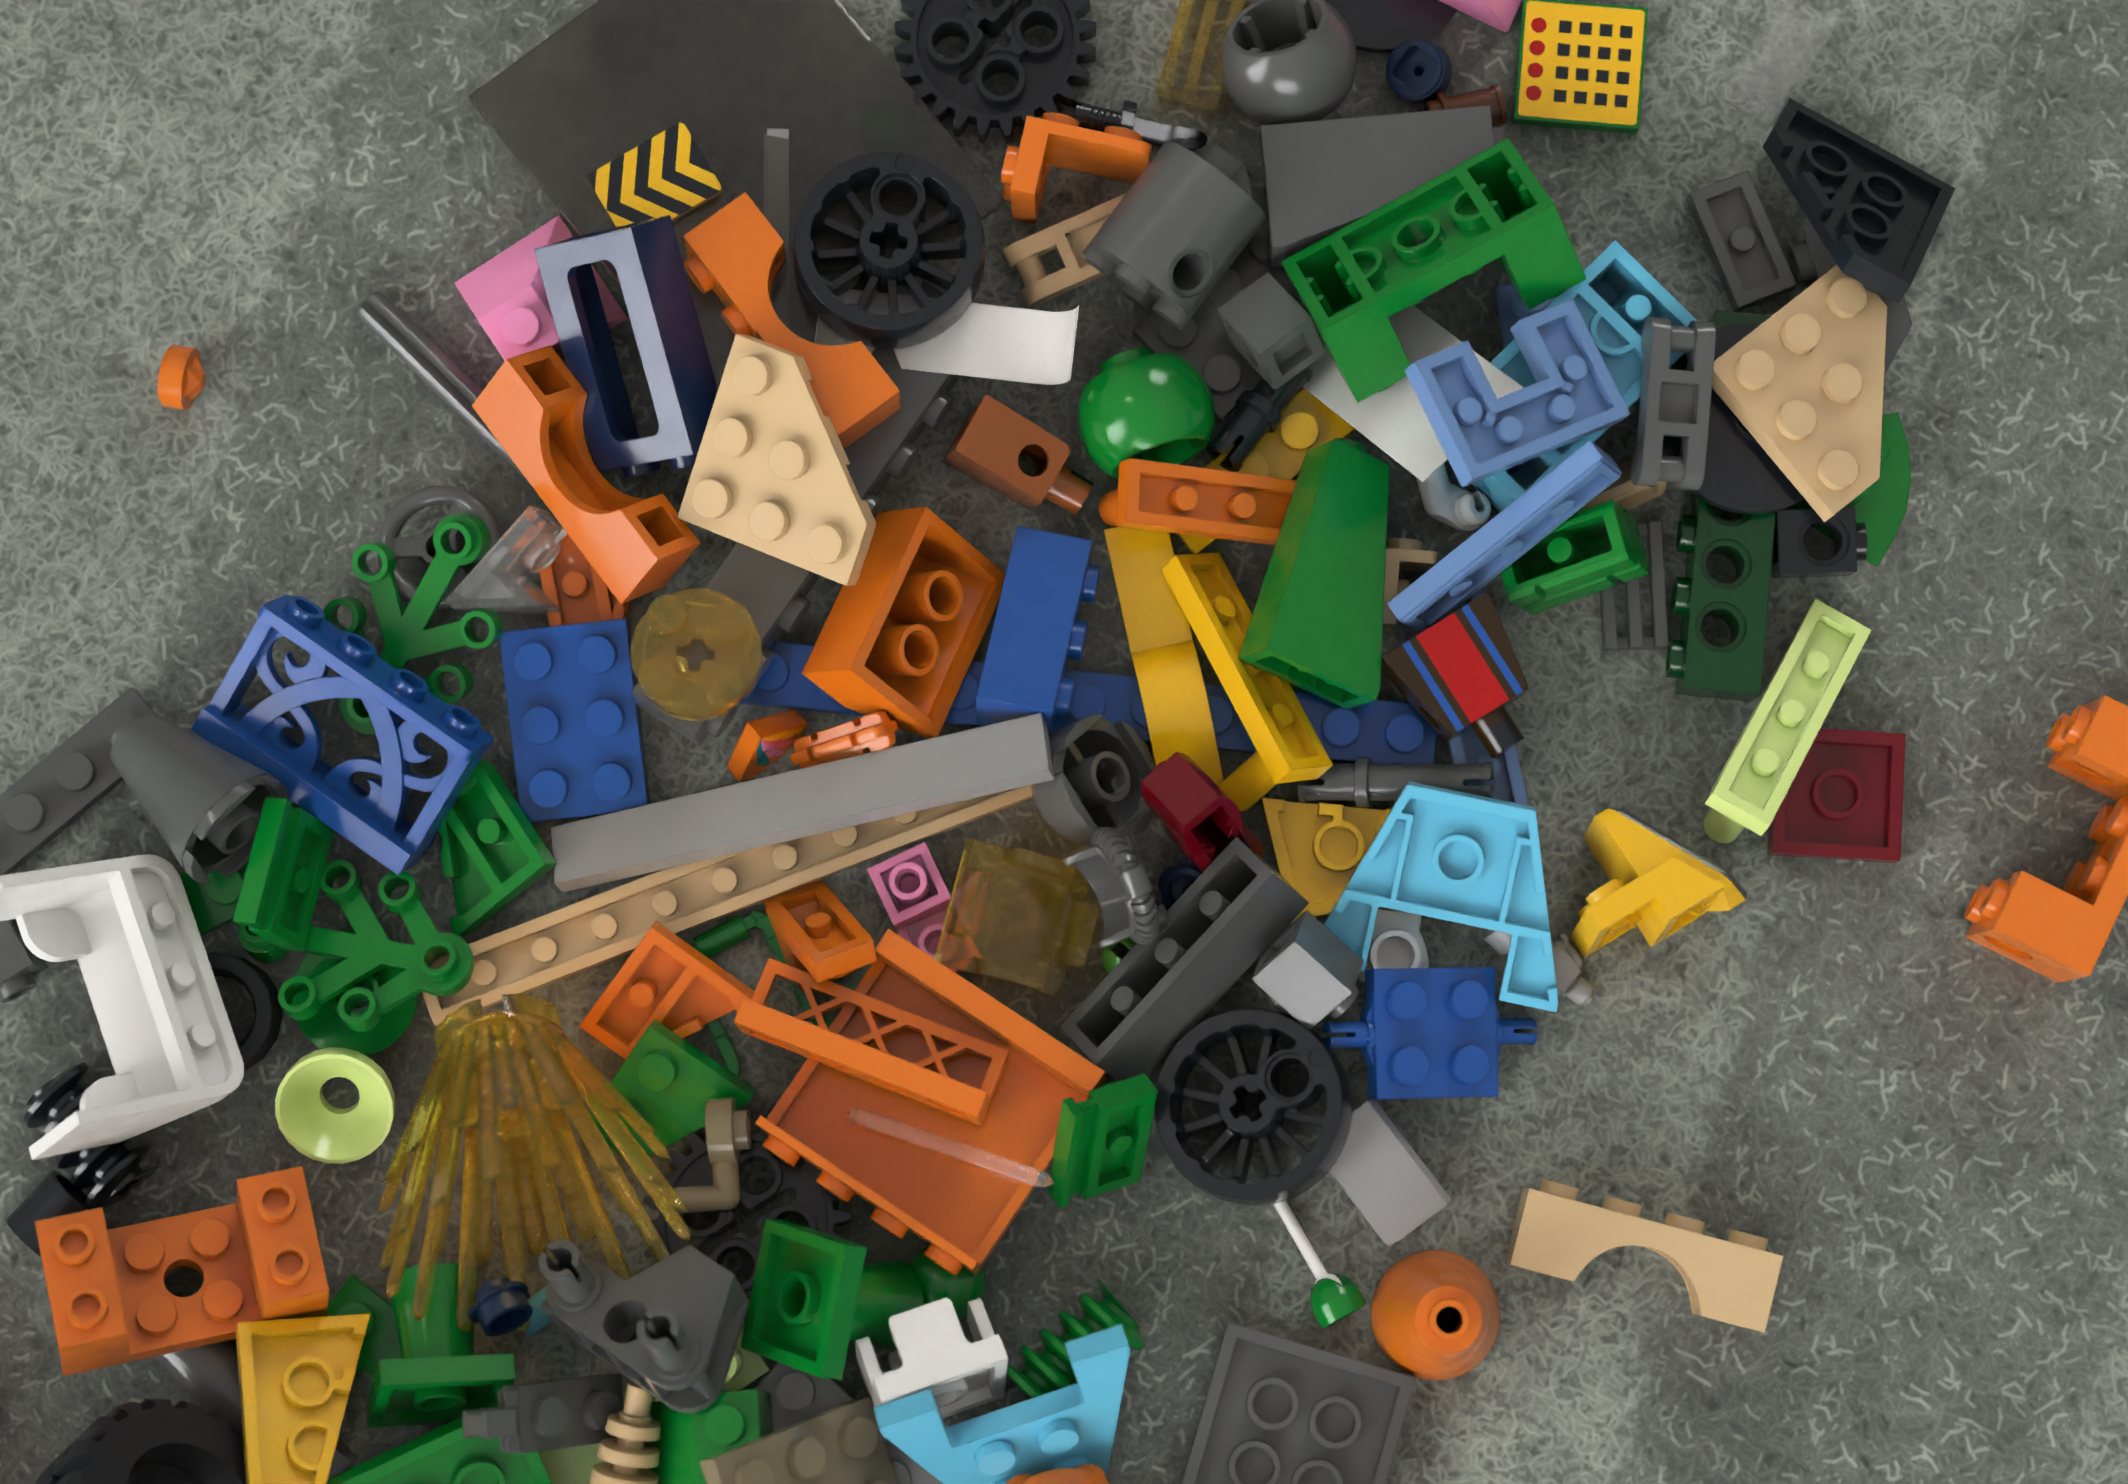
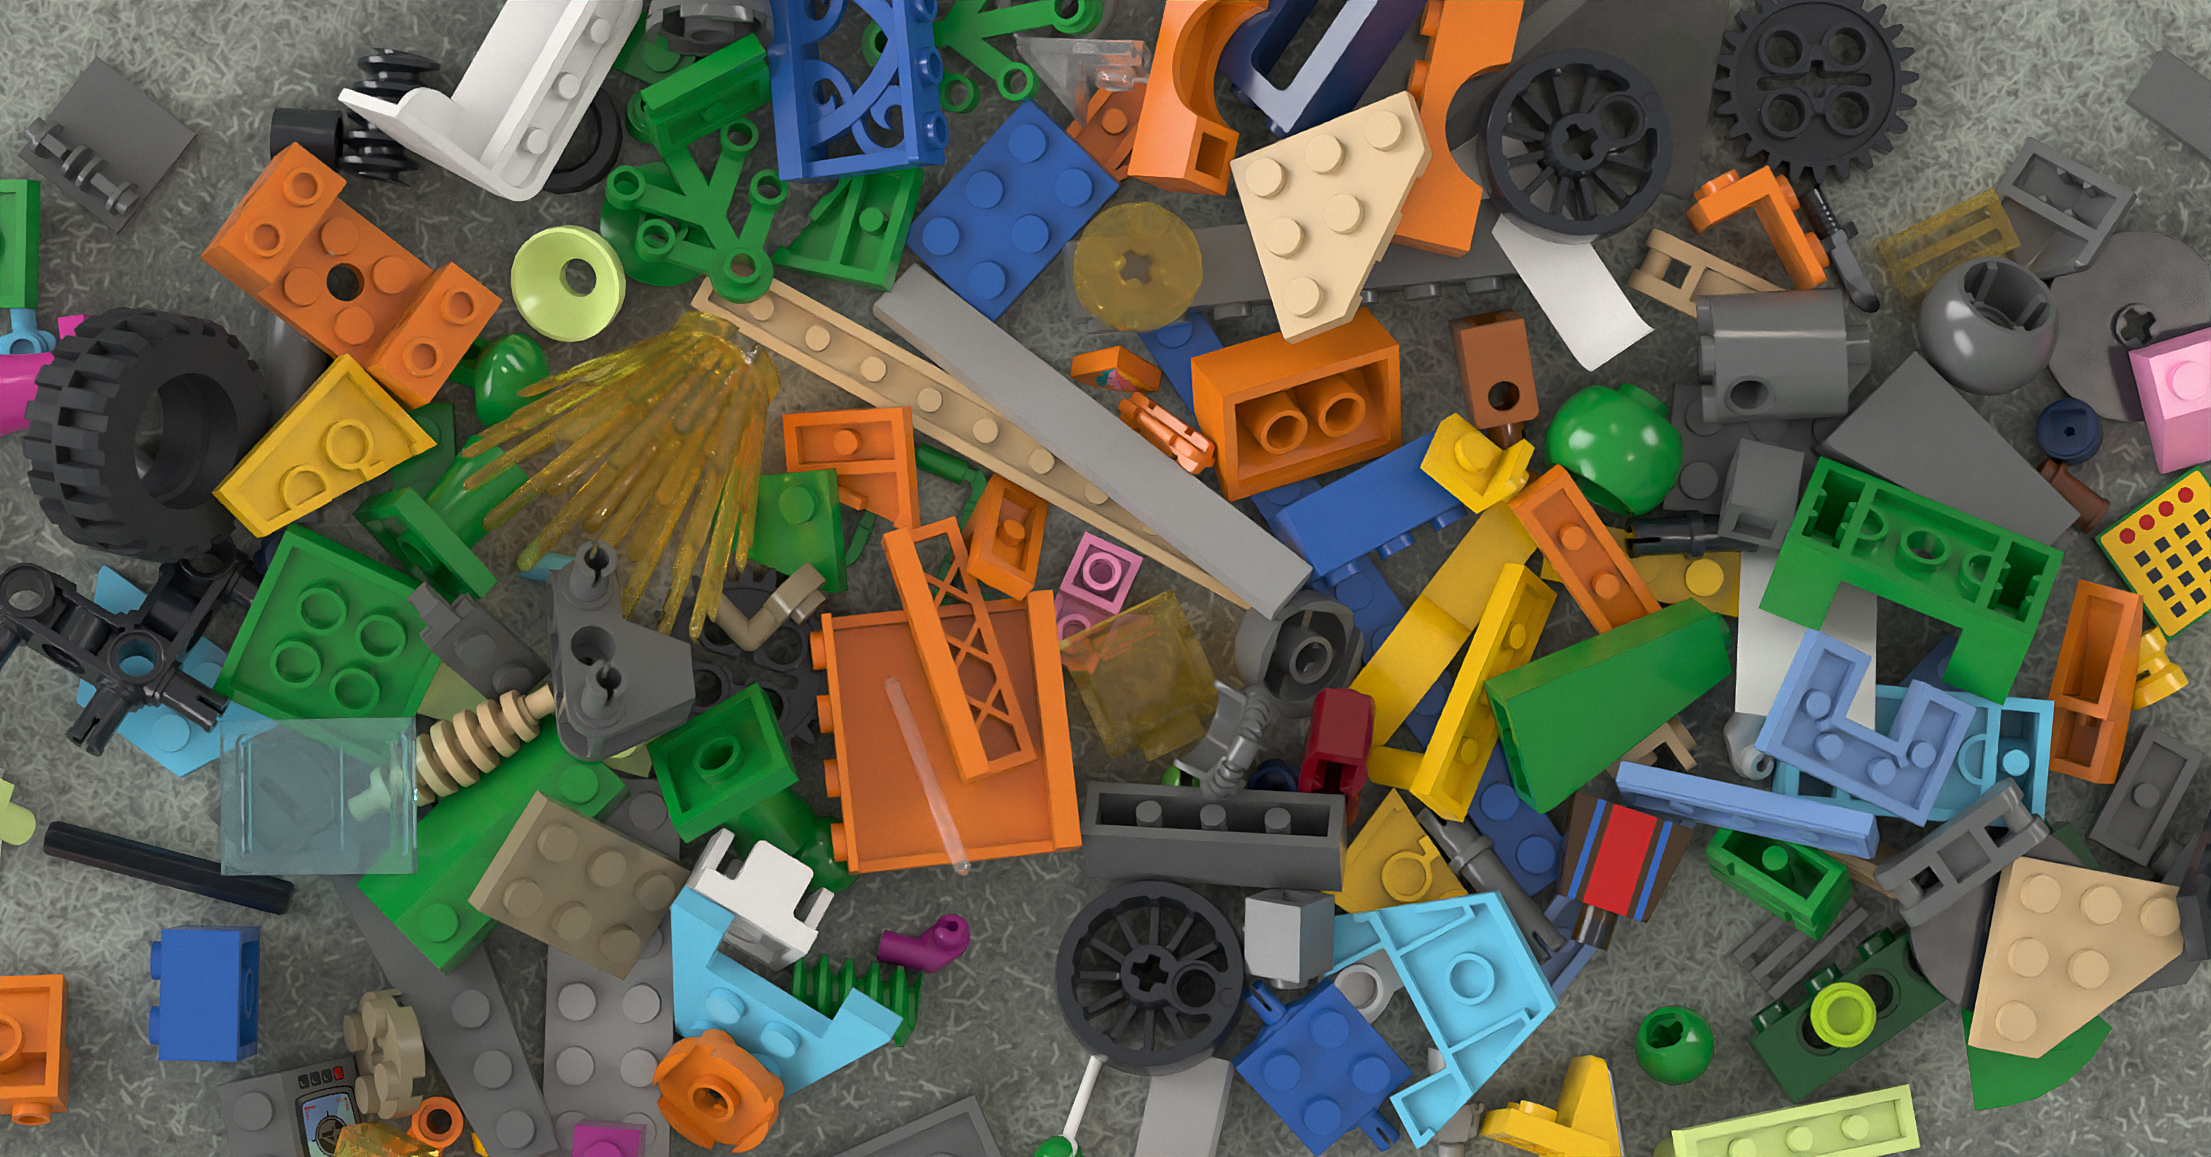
camera: 45 degrees right, 5 degrees up
dark blue plate [469,1277,533,1337] -> none
green plate [1047,1073,1158,1208] -> none
black brick [1772,507,1867,578] -> none
none -> green piece [449,333,552,437]
none -> magenta arm [877,914,971,974]
none -> yellow bracket [1420,413,1535,514]
none -> green piece [1634,1004,1714,1086]
none -> lime plate [1810,982,1876,1047]
none -> orange slope [2048,579,2144,784]
none -> yellow wheel [2131,626,2189,712]

